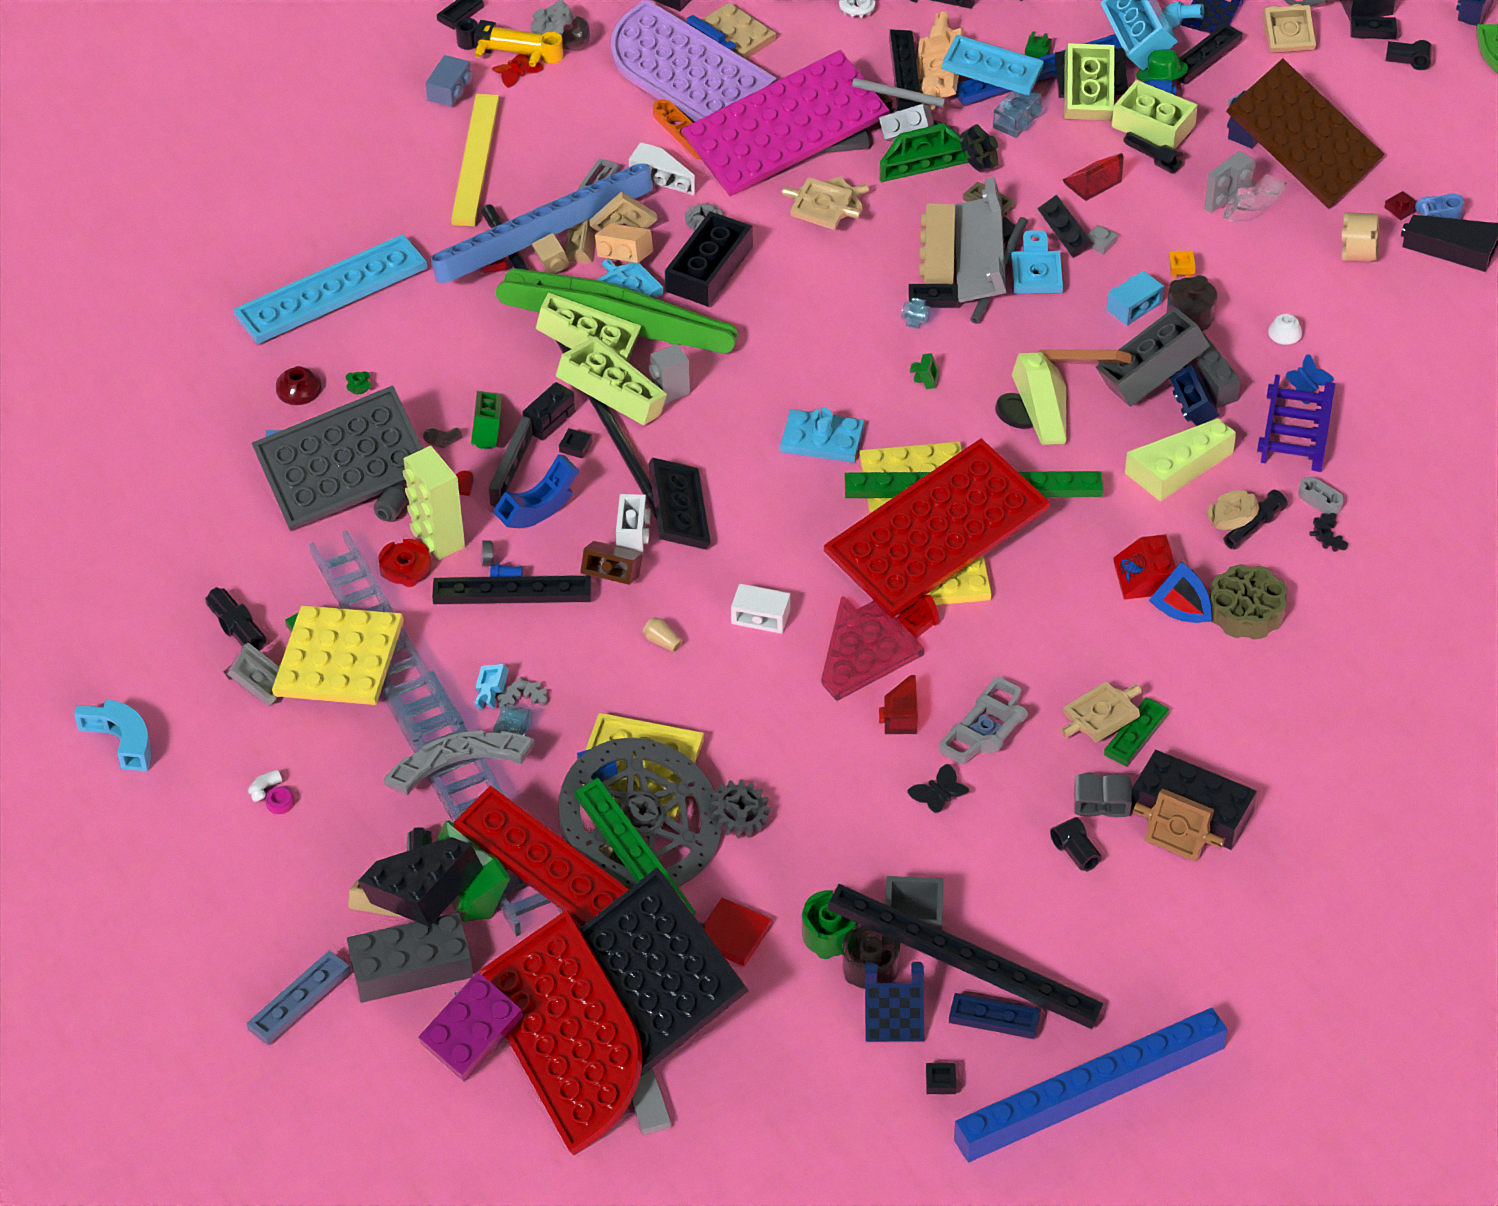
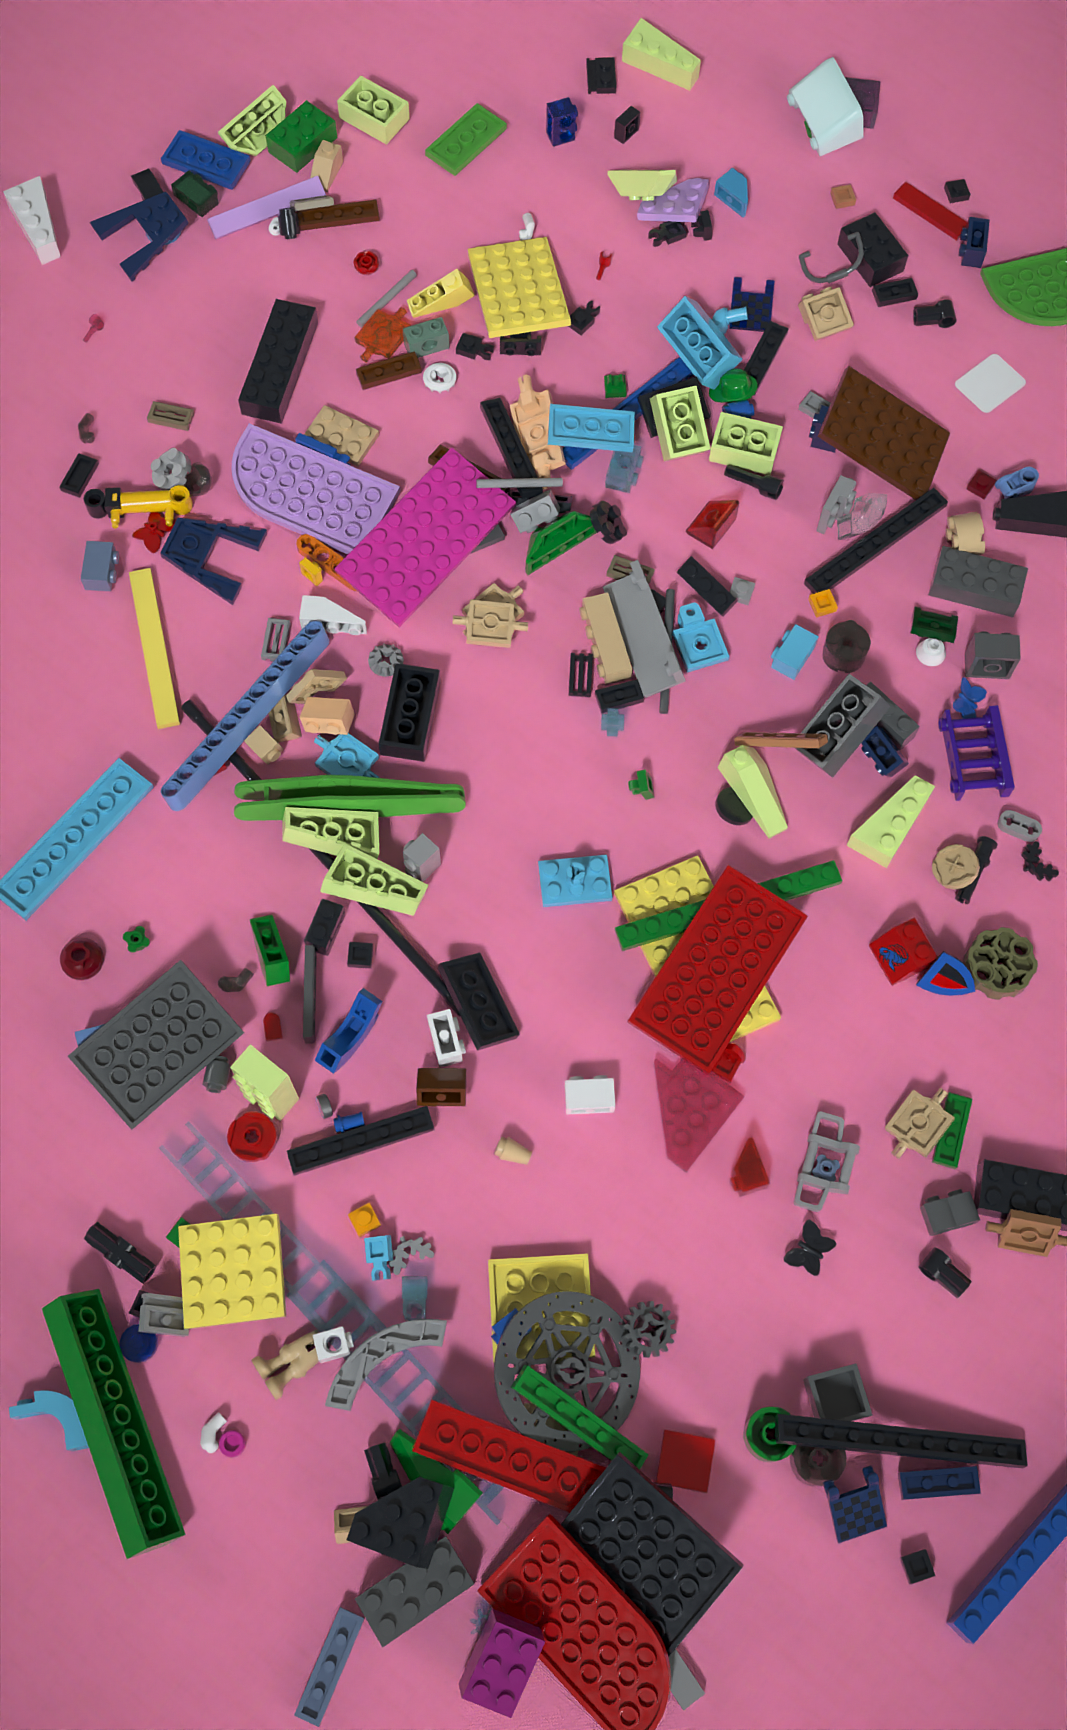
camera: 20 degrees left, 20 degrees up
none -> green brick [42,1289,186,1559]
none -> clear blue plate [119,1324,158,1363]
none -> dark blue wing [160,517,267,605]
none -> tan piece [251,1329,330,1400]
none -> yellow plate [299,557,323,586]
none -> white brick [313,1326,354,1363]
none -> light orange plate [347,1202,381,1238]
none -> black tile [568,653,593,697]
none -> black plate [804,488,948,594]
none -> dark green plate [910,606,958,643]
none -> dark grey brick [928,546,1028,617]
none -> white sticker [955,354,1026,413]
none -> dark grey brick [965,631,1021,679]

